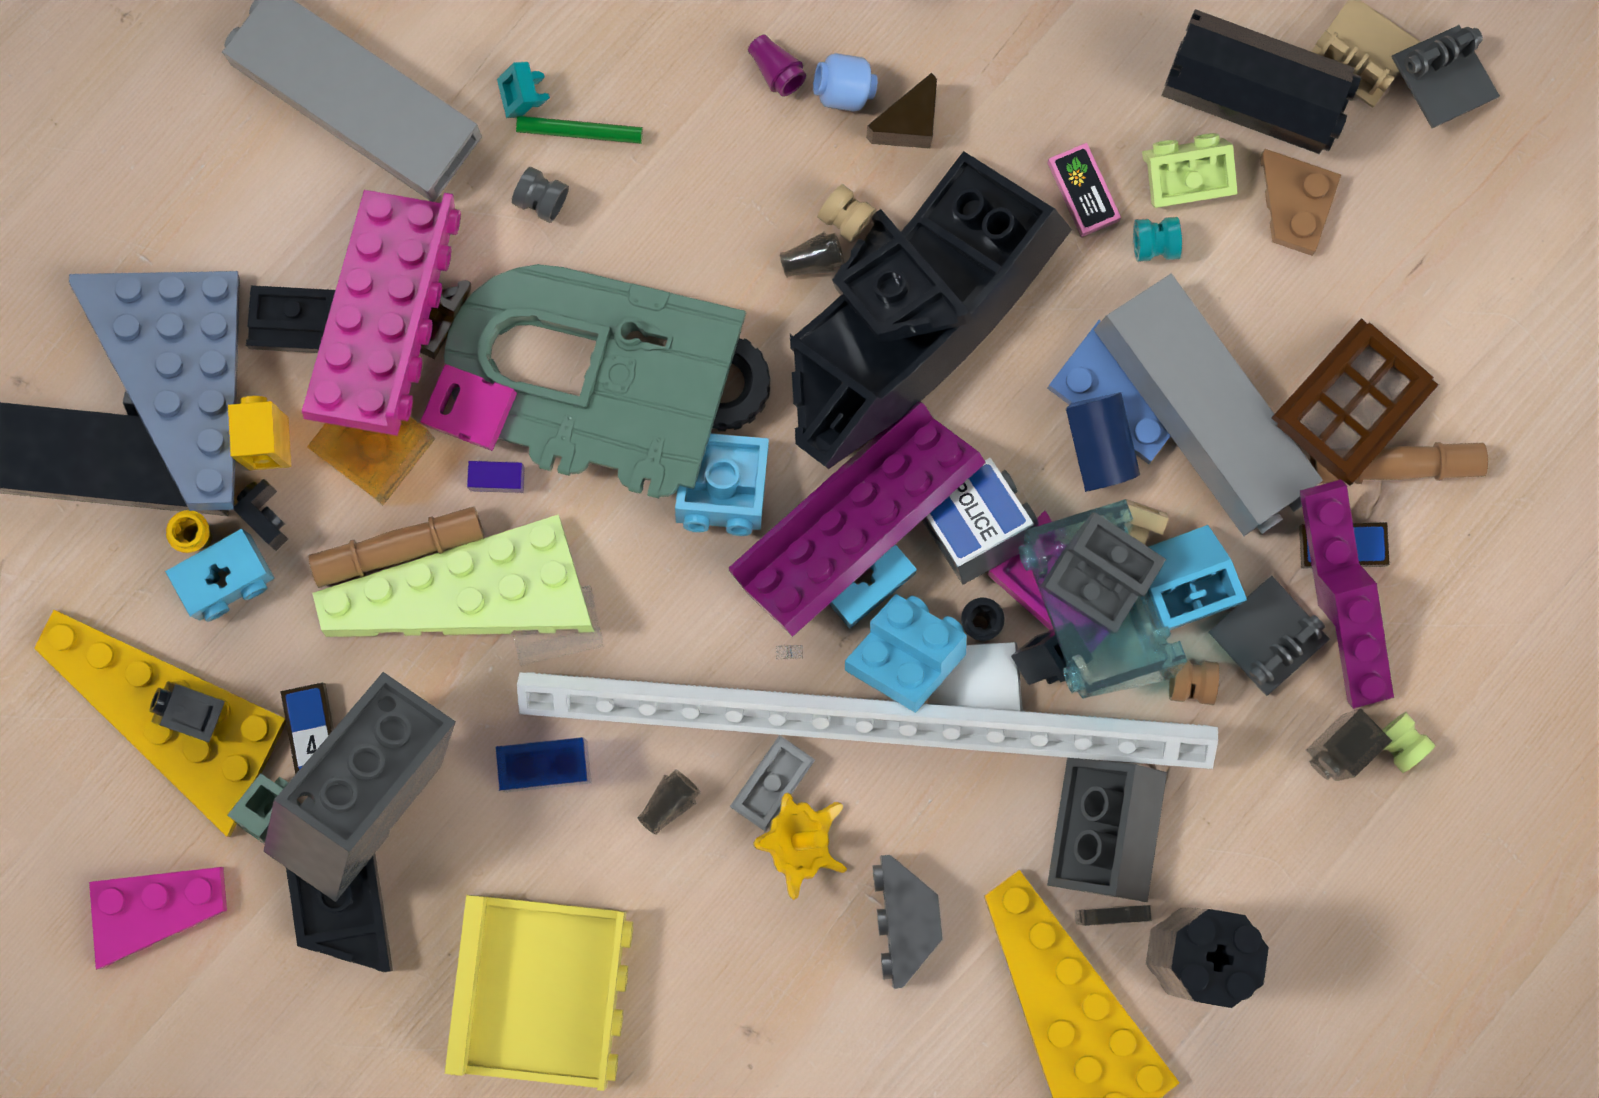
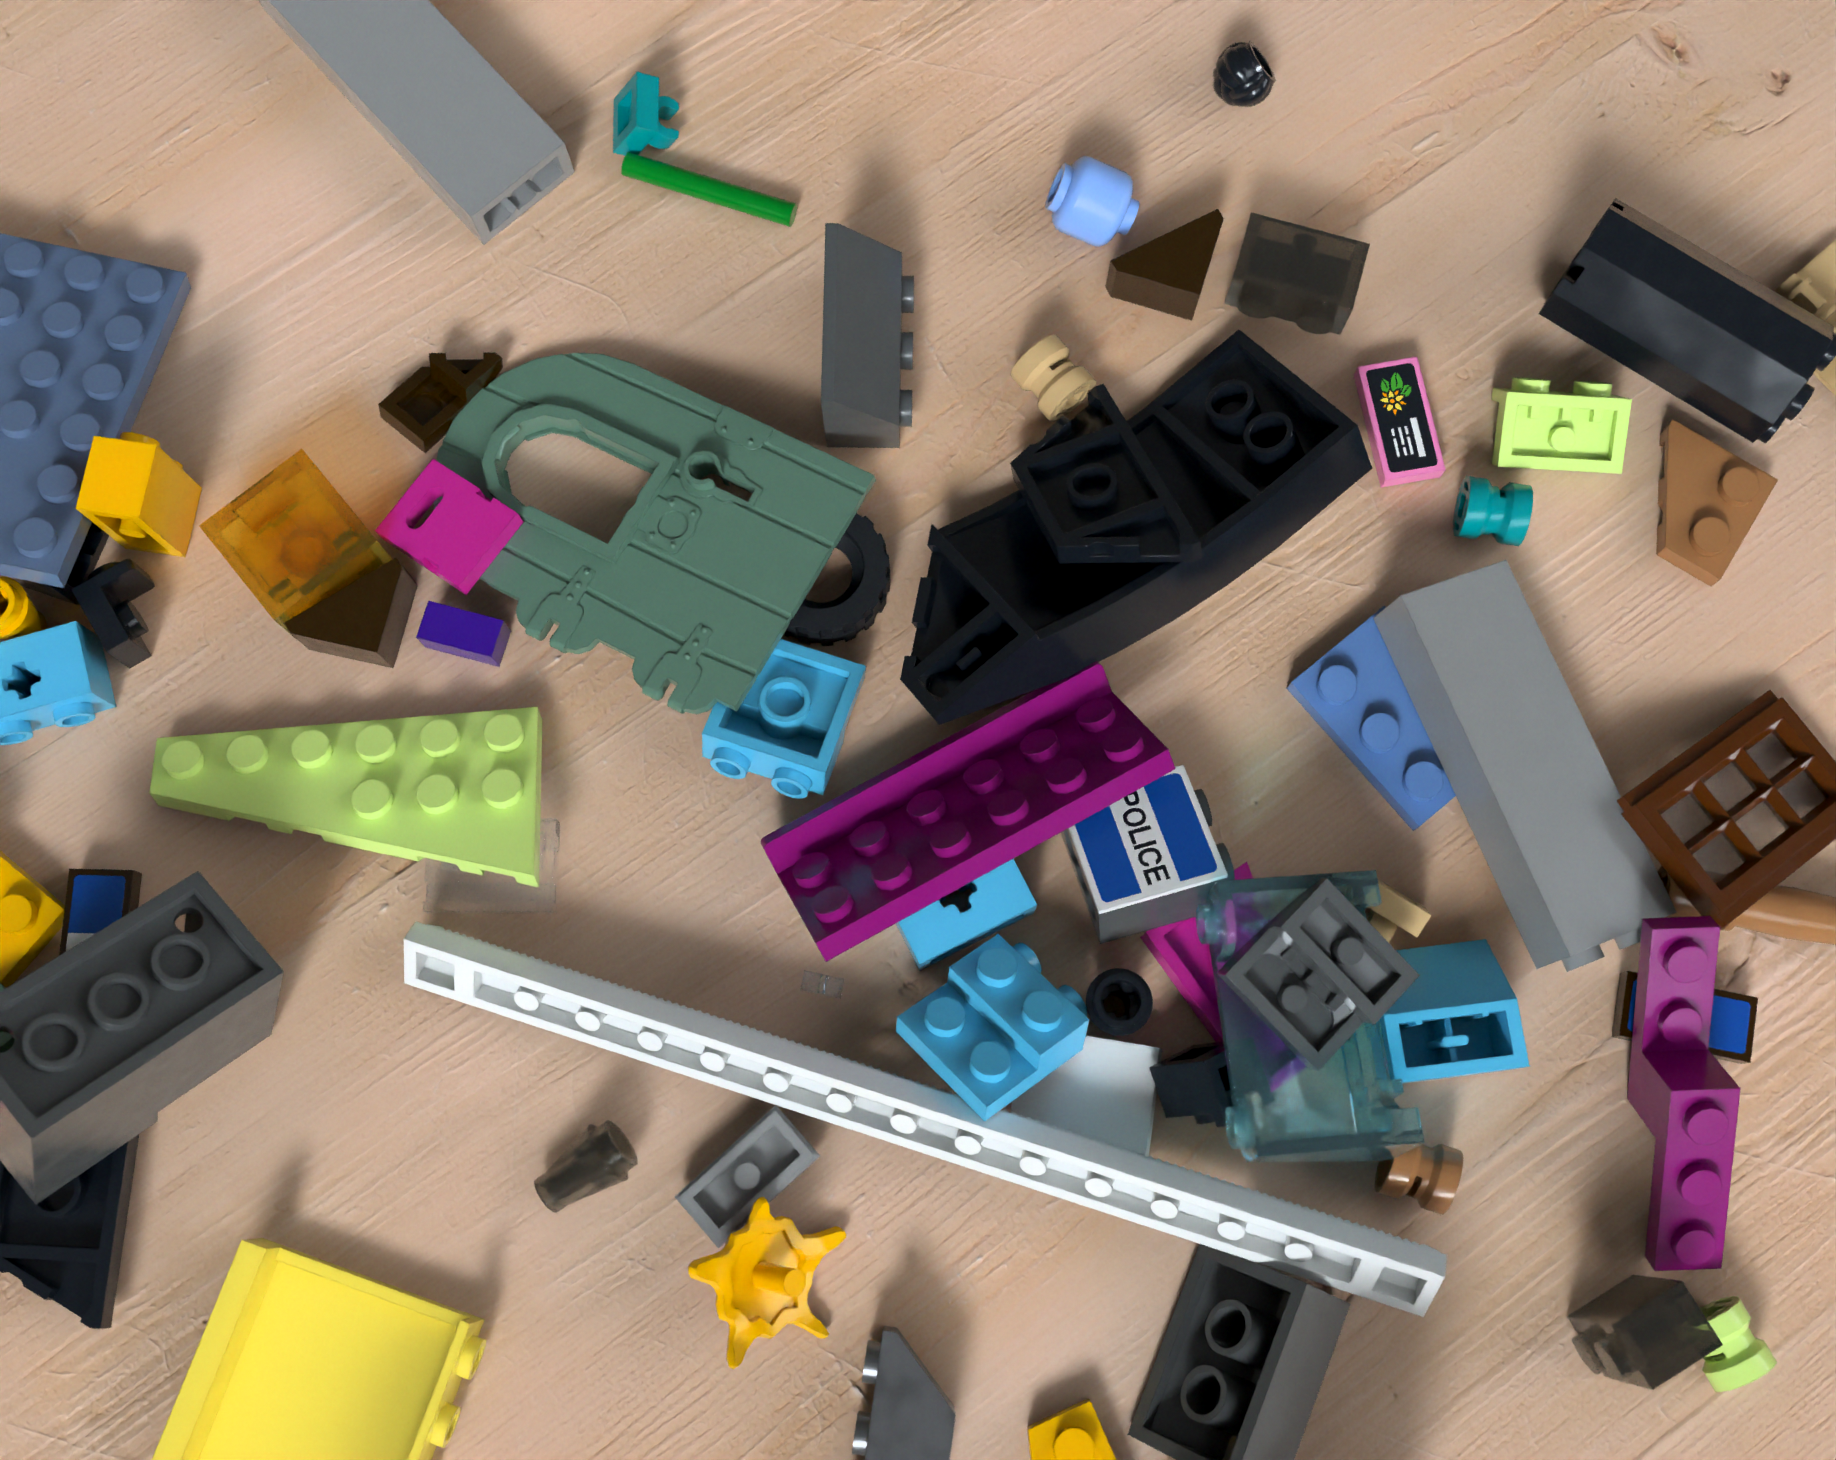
camera: 15 degrees right, 5 degrees down
black plate [246,285,336,353] -> none
dark pink bracket [302,190,461,436] -> none
medium nougat piece [309,506,484,588] -> none
clear blue brick [495,737,591,793] -> none
dark grey wheel [512,167,569,223] -> none
magenta cone [748,34,806,97] -> none
clear smoke cone [780,232,845,277] -> none
dark blue brick [1066,392,1140,492] -> none
dark grey hinge [1208,575,1330,696] -> none
none -> dark brown slope [284,557,417,668]
none -> dark grey slope [821,223,914,448]
none -> clear smoke brick [1224,212,1370,335]

